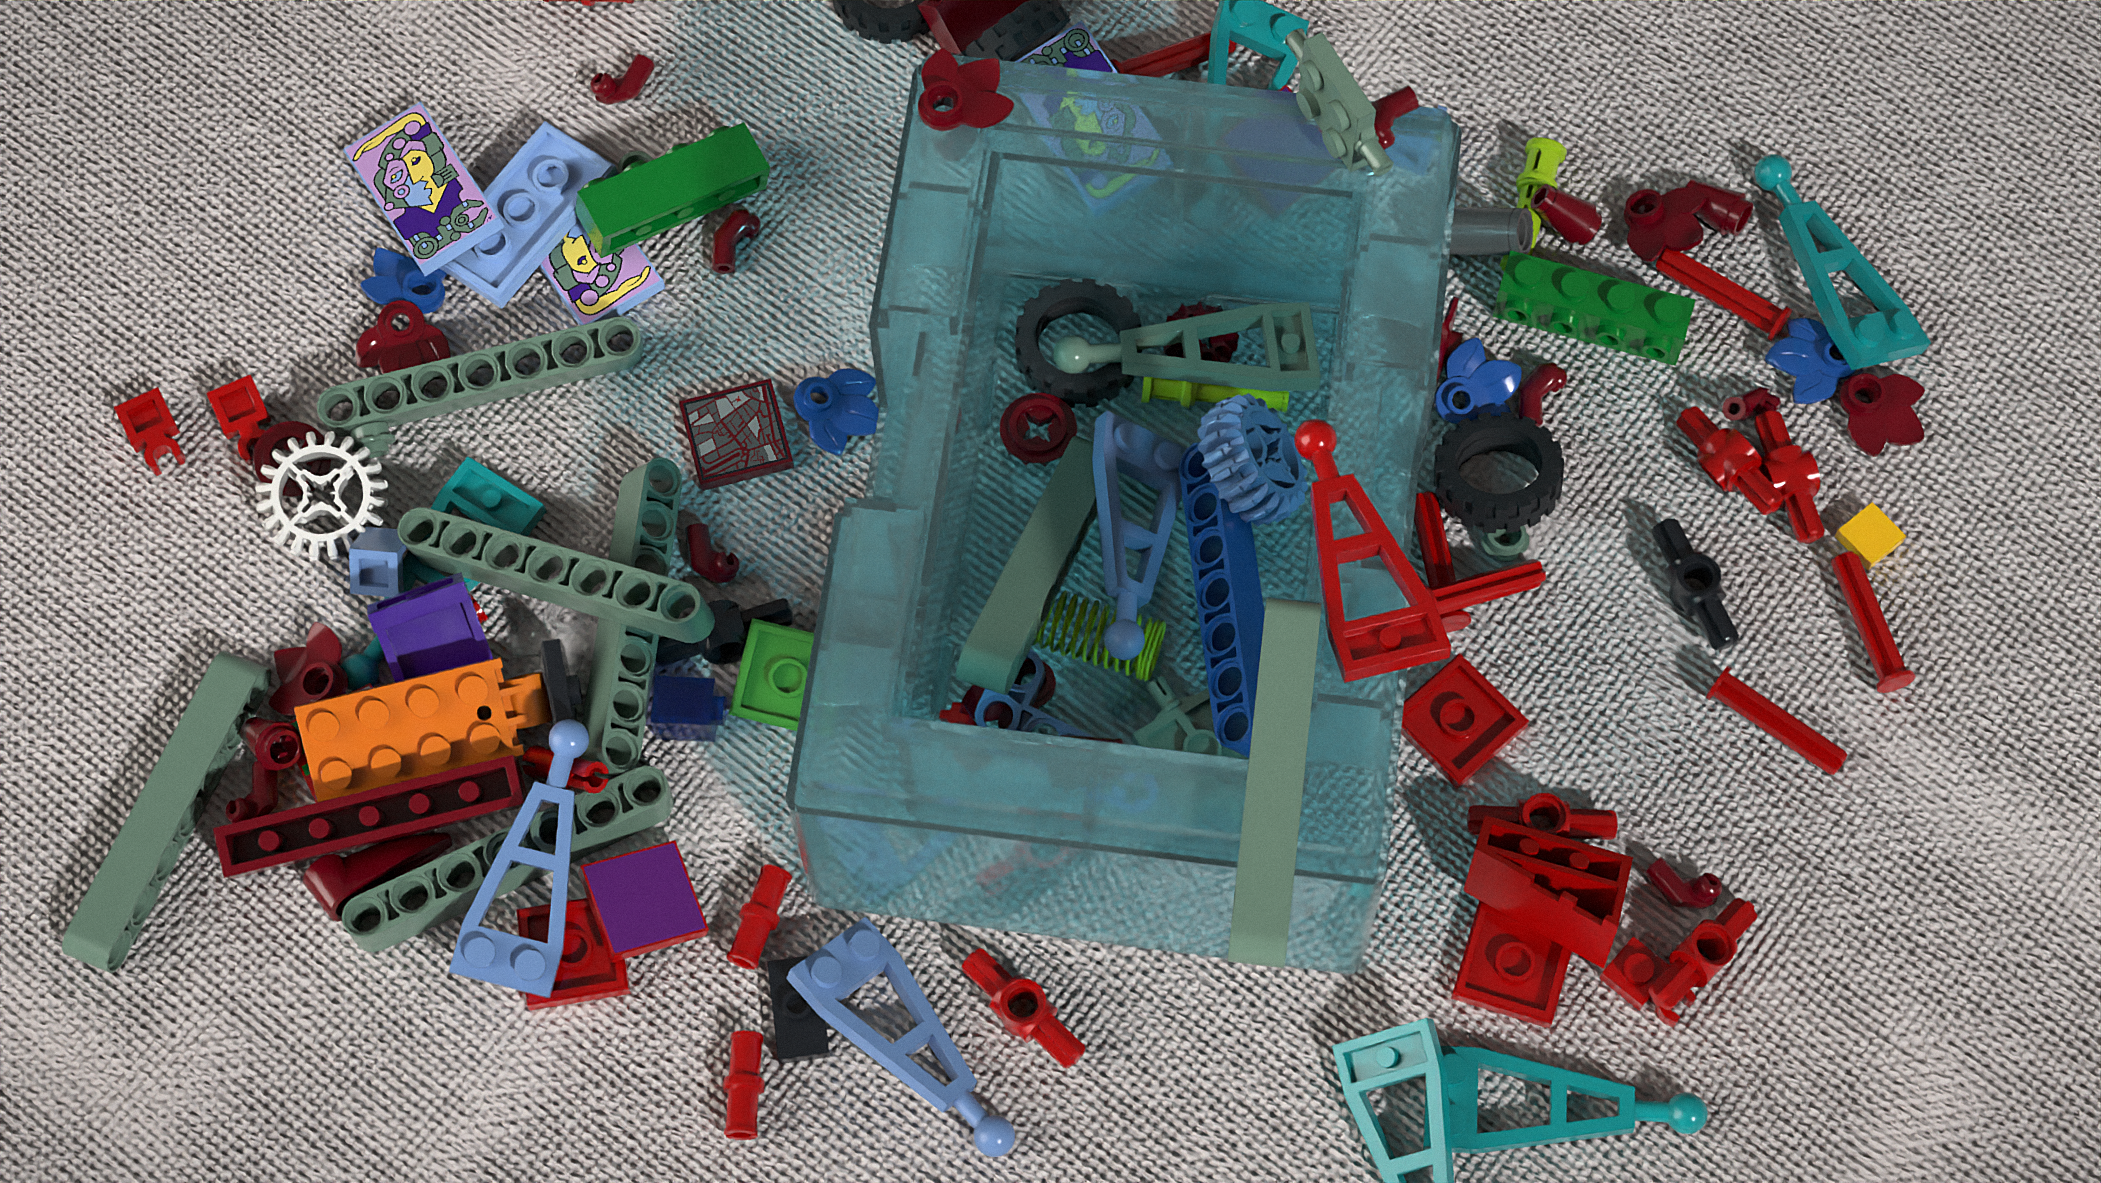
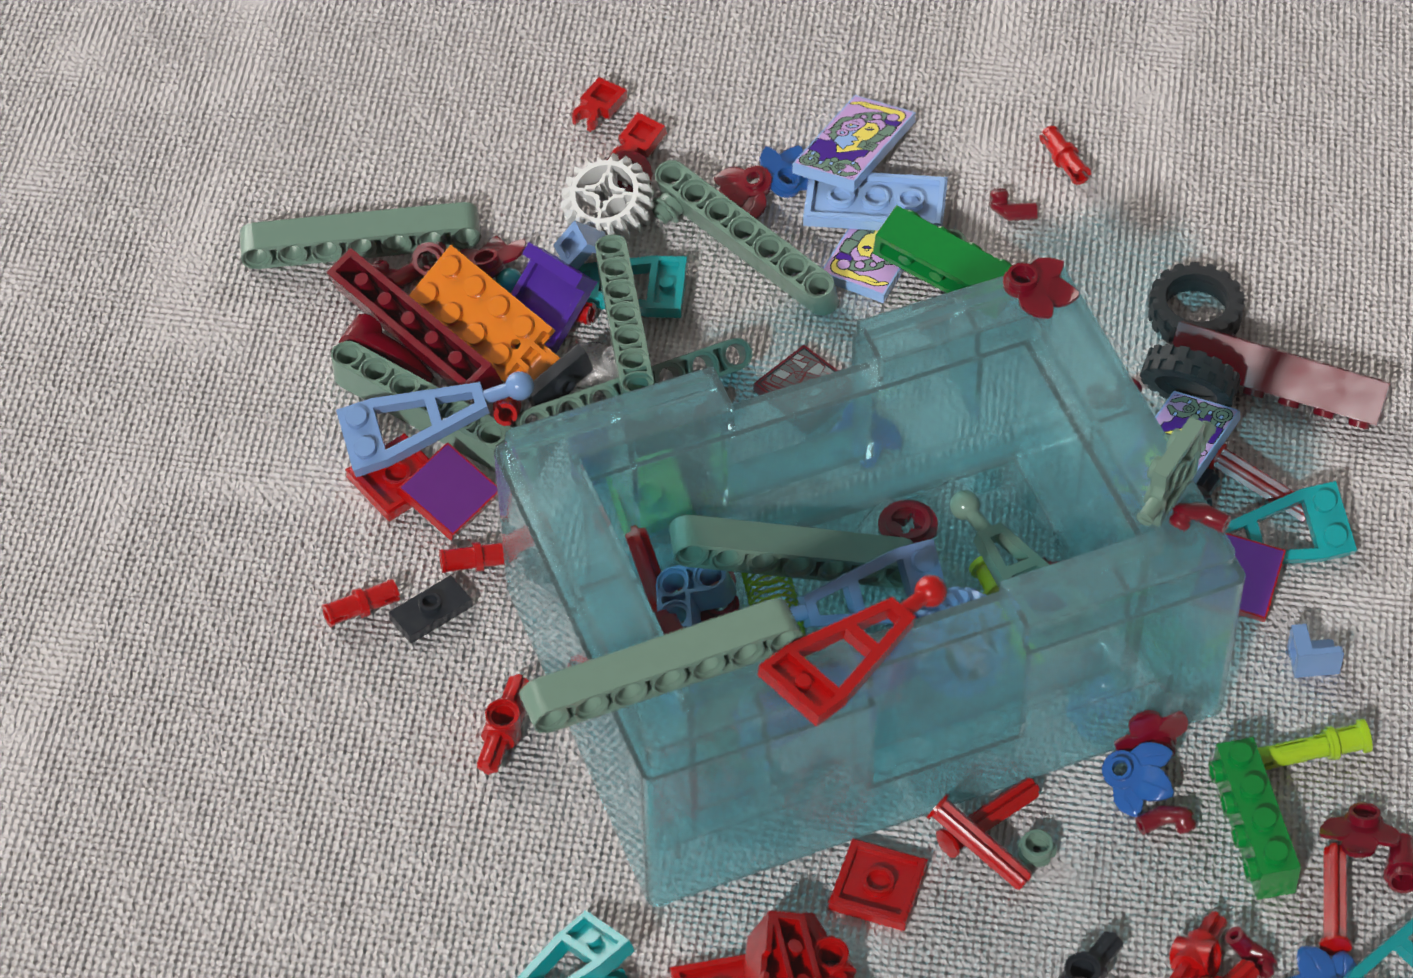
camera: 60 degrees right, 15 degrees down
medium blue plate [786,917,1015,1157] -> none
black tyre [1015,278,1142,408] -> none
dark grey pin [1428,207,1533,255] -> none
black tyre [1434,412,1564,533] -> none
dark red cone [1531,184,1602,246] -> none

